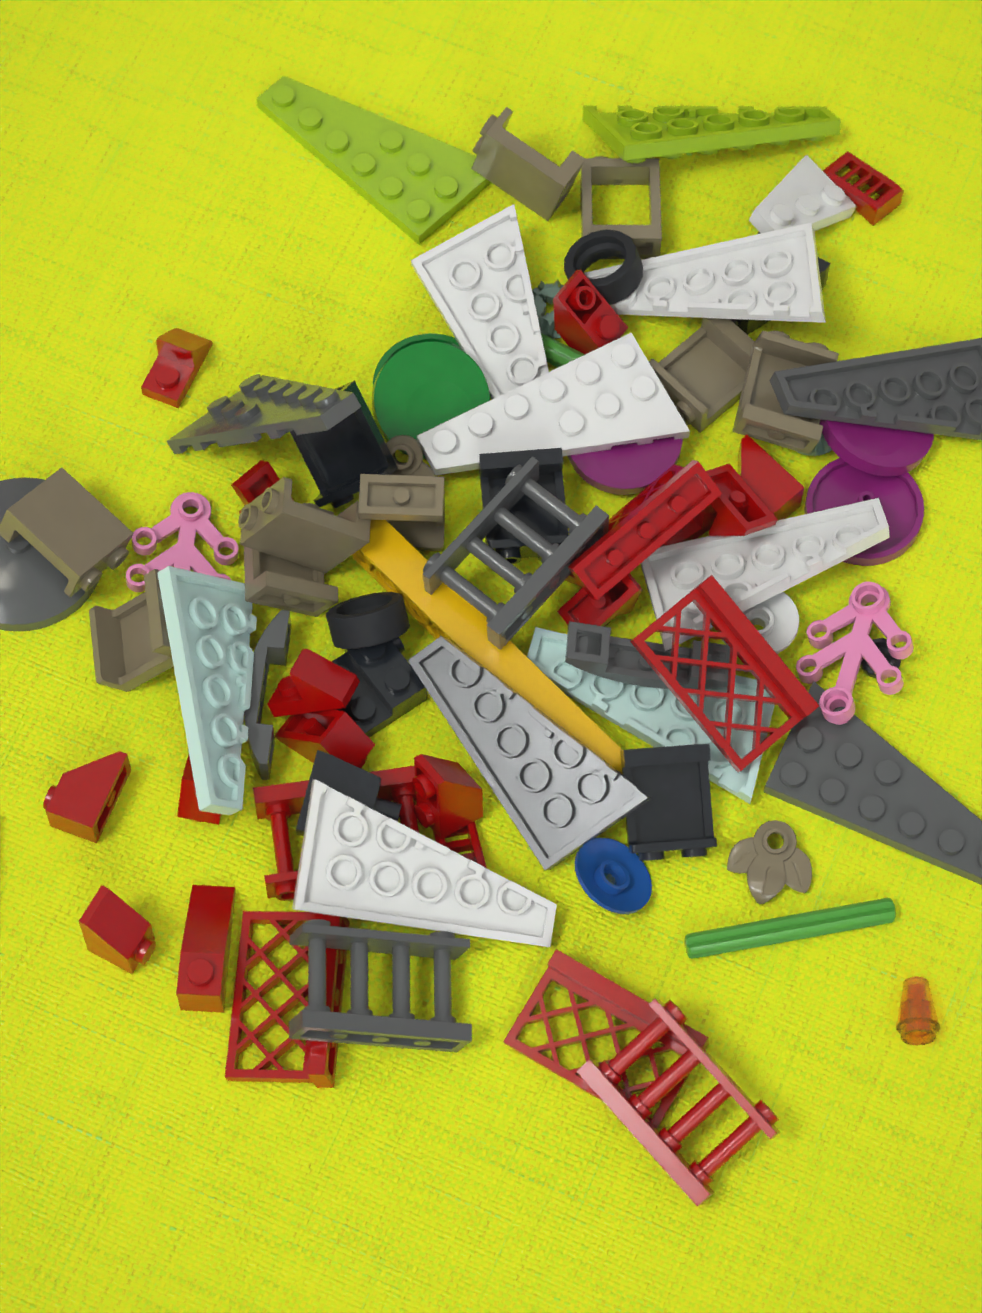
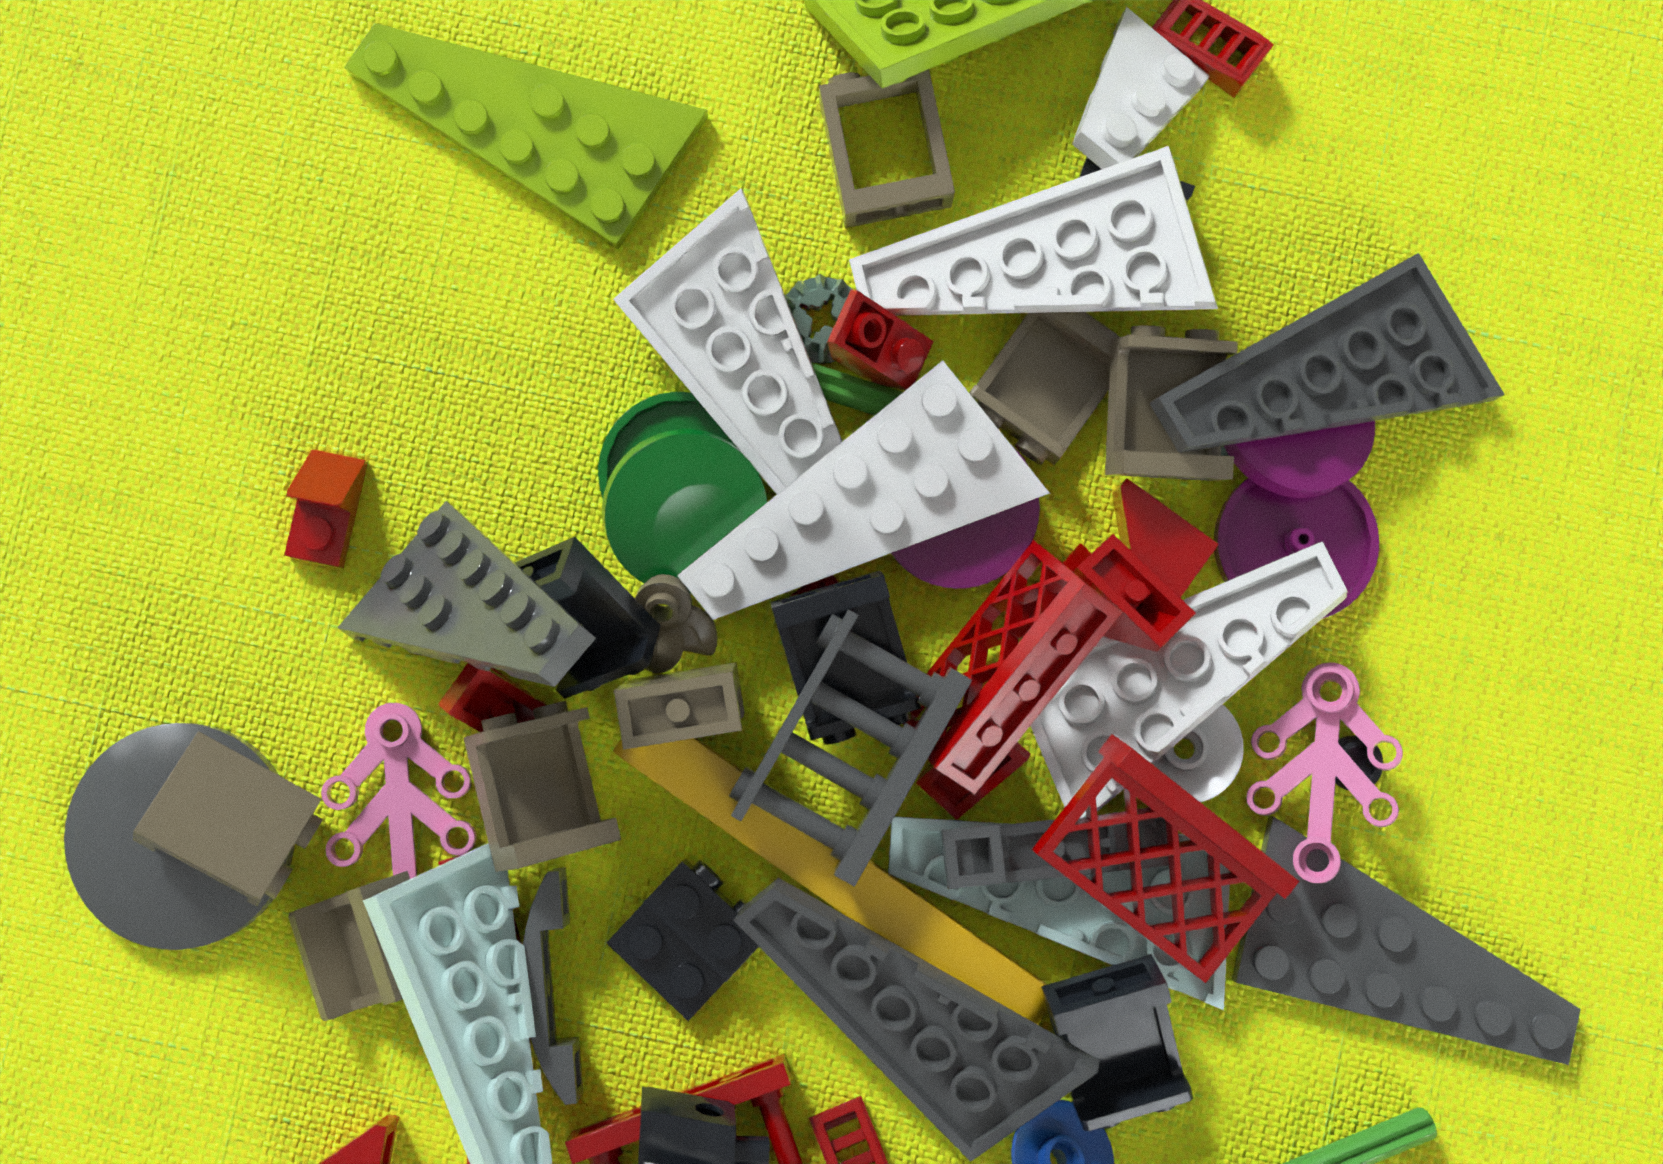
camera: 10 degrees left, 20 degrees up
dark tan panel [238,477,371,574] -> none
red slope [267,649,360,717] -> none
red slope [275,710,375,768] -> none
black tyre [326,592,410,649] -> none
red slope [412,754,483,839] -> none
dark tan panel [472,107,585,221] -> none
black tyre [564,229,643,305] -> none
dark tan plate [727,820,812,905] -> none

